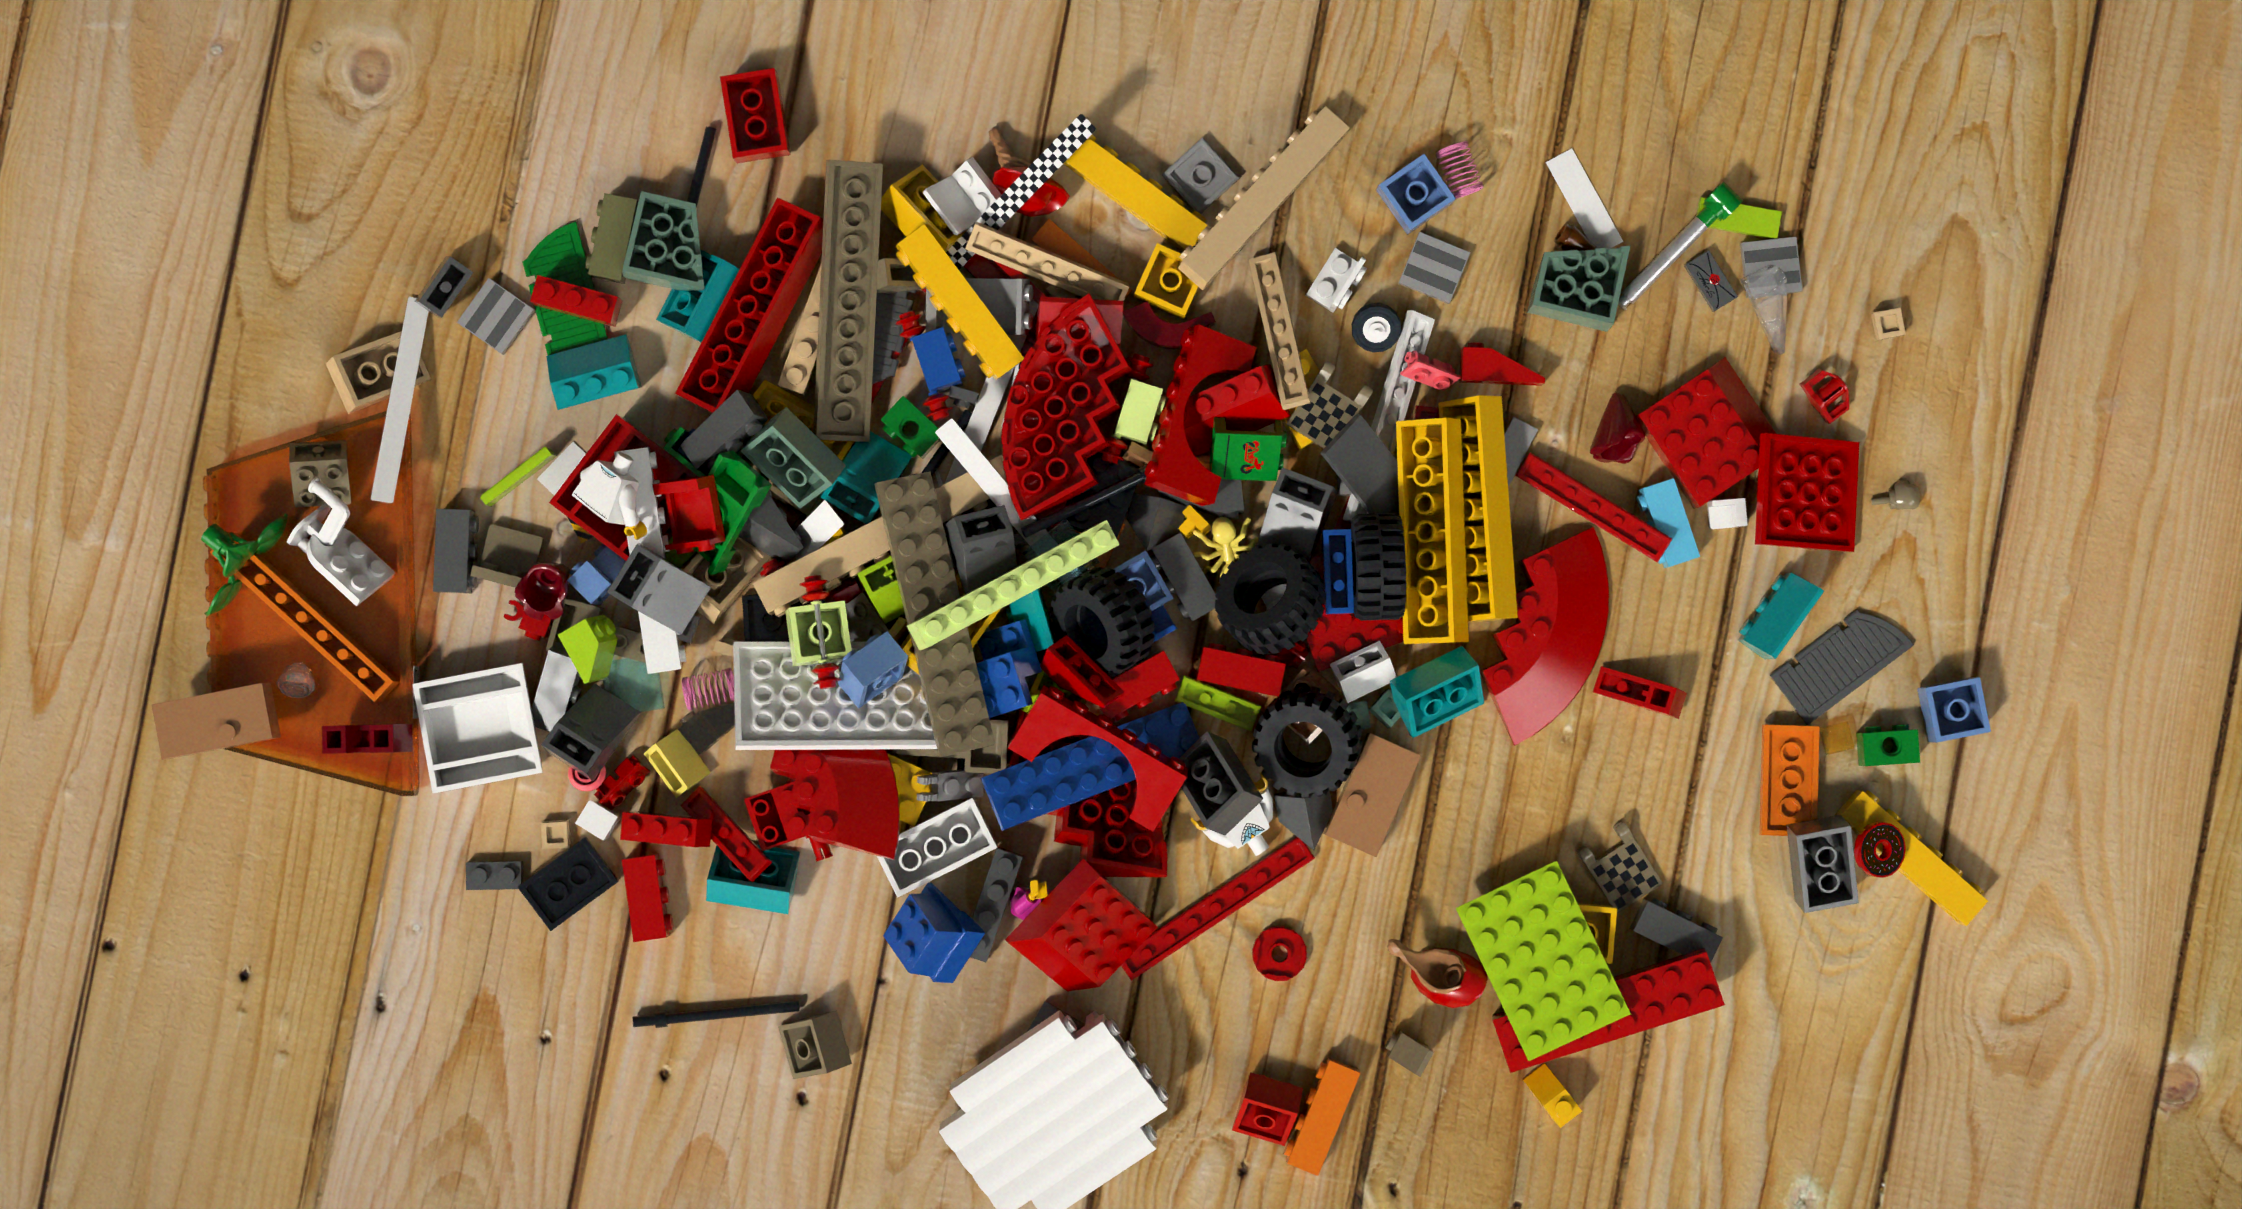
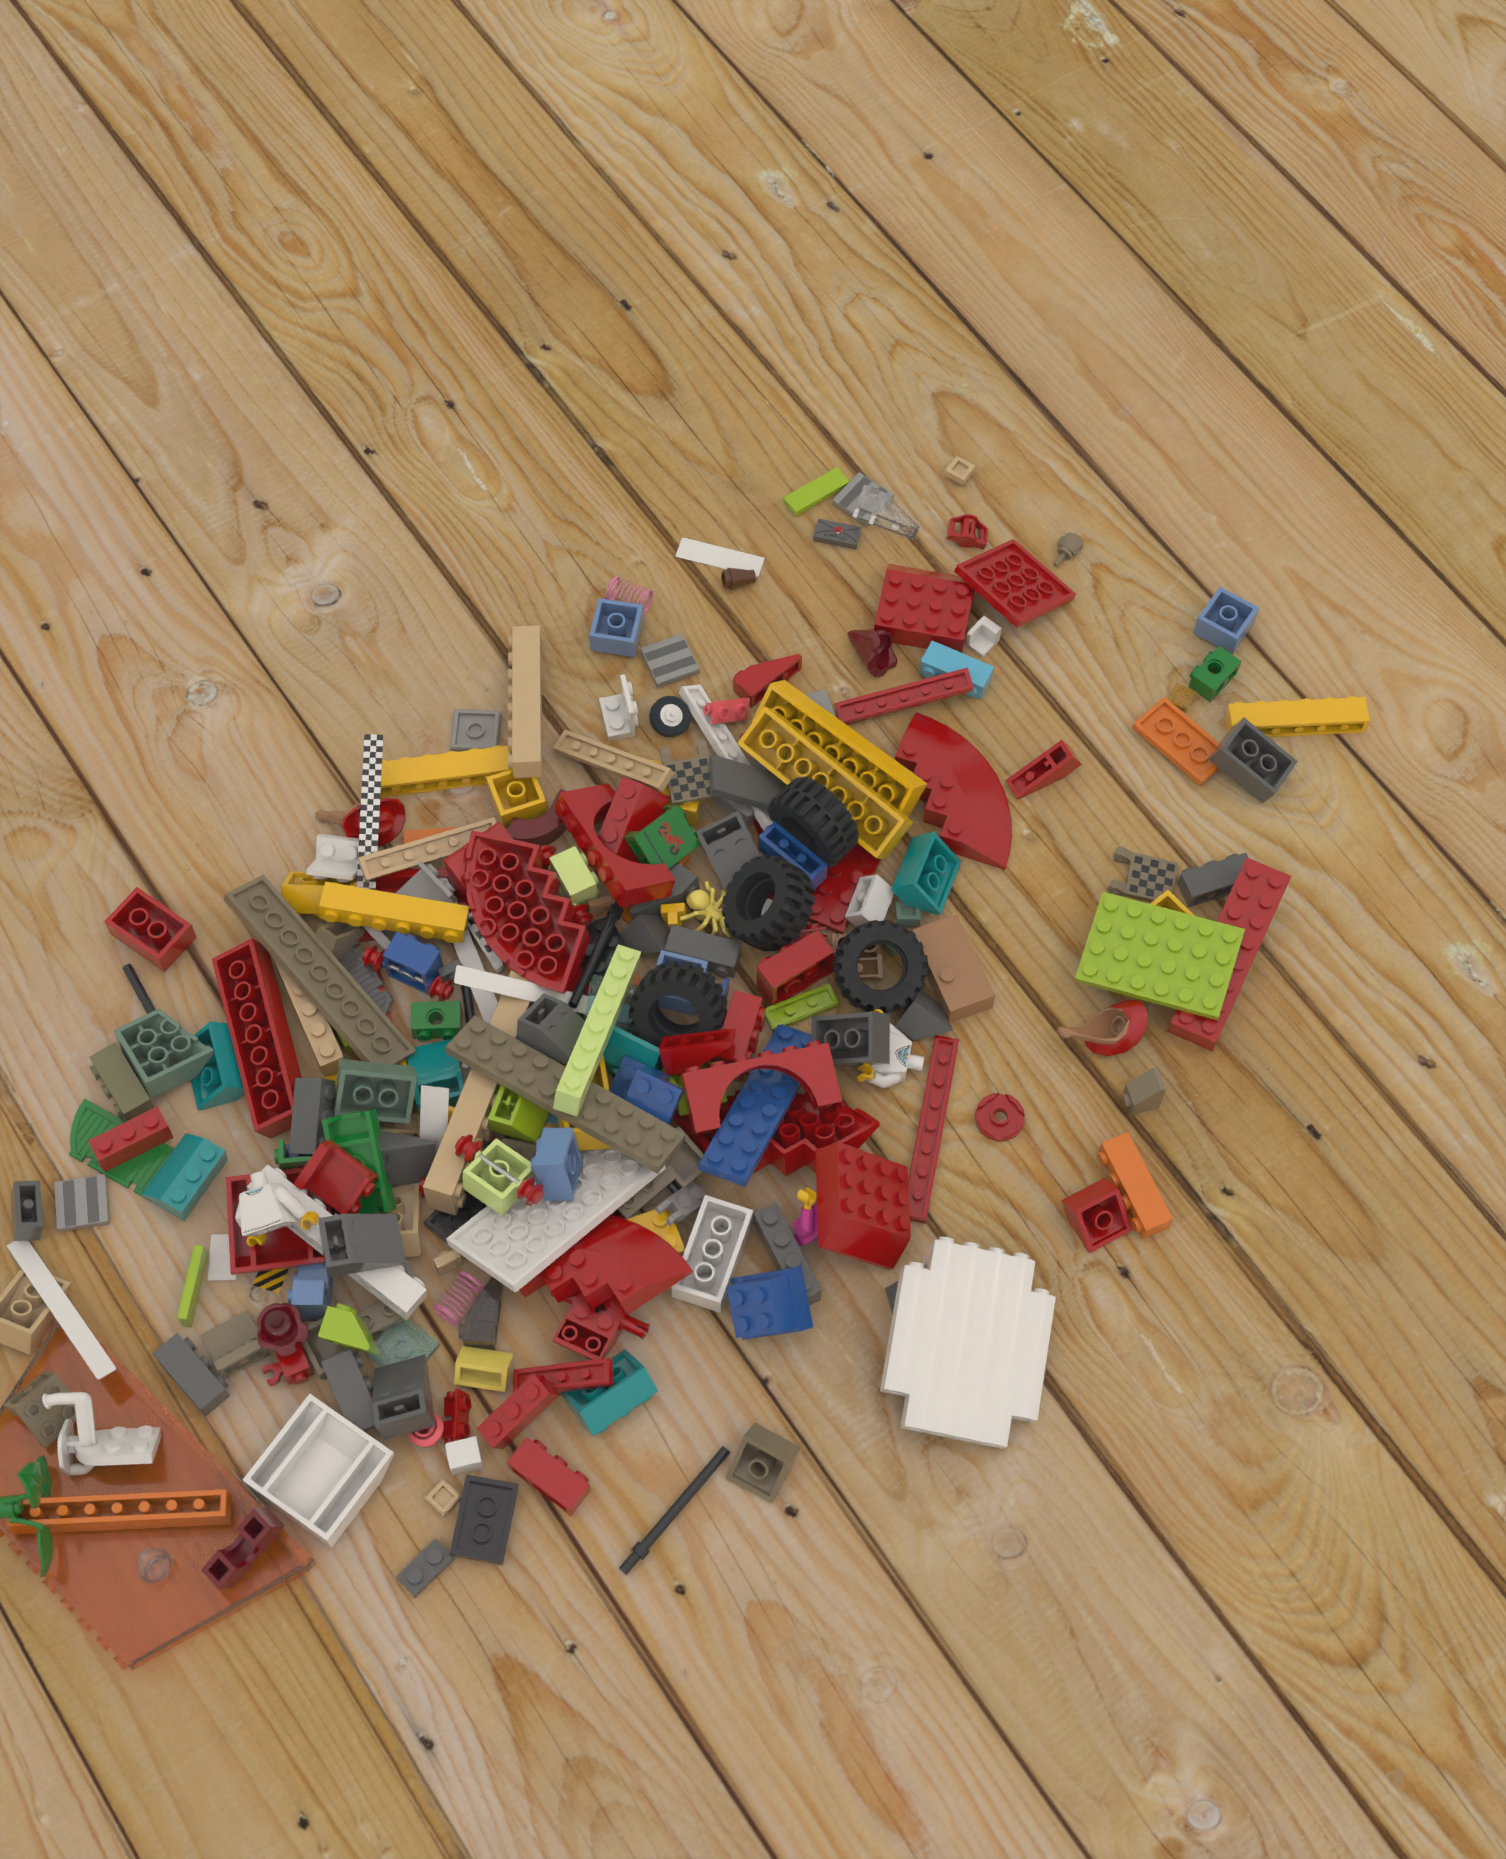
camera: 40 degrees left, 25 degrees down
medium nougat brick [152,683,281,760] -> none
yellow slope [1522,1063,1582,1128] -> none
sand green wedge [1527,246,1630,332] -> none
flat silver piece [1618,181,1743,310] -> none
teal slope [1738,573,1824,660] -> none
dark grey piece [1770,610,1914,725] -> none
tile [1854,821,1906,878] -> none

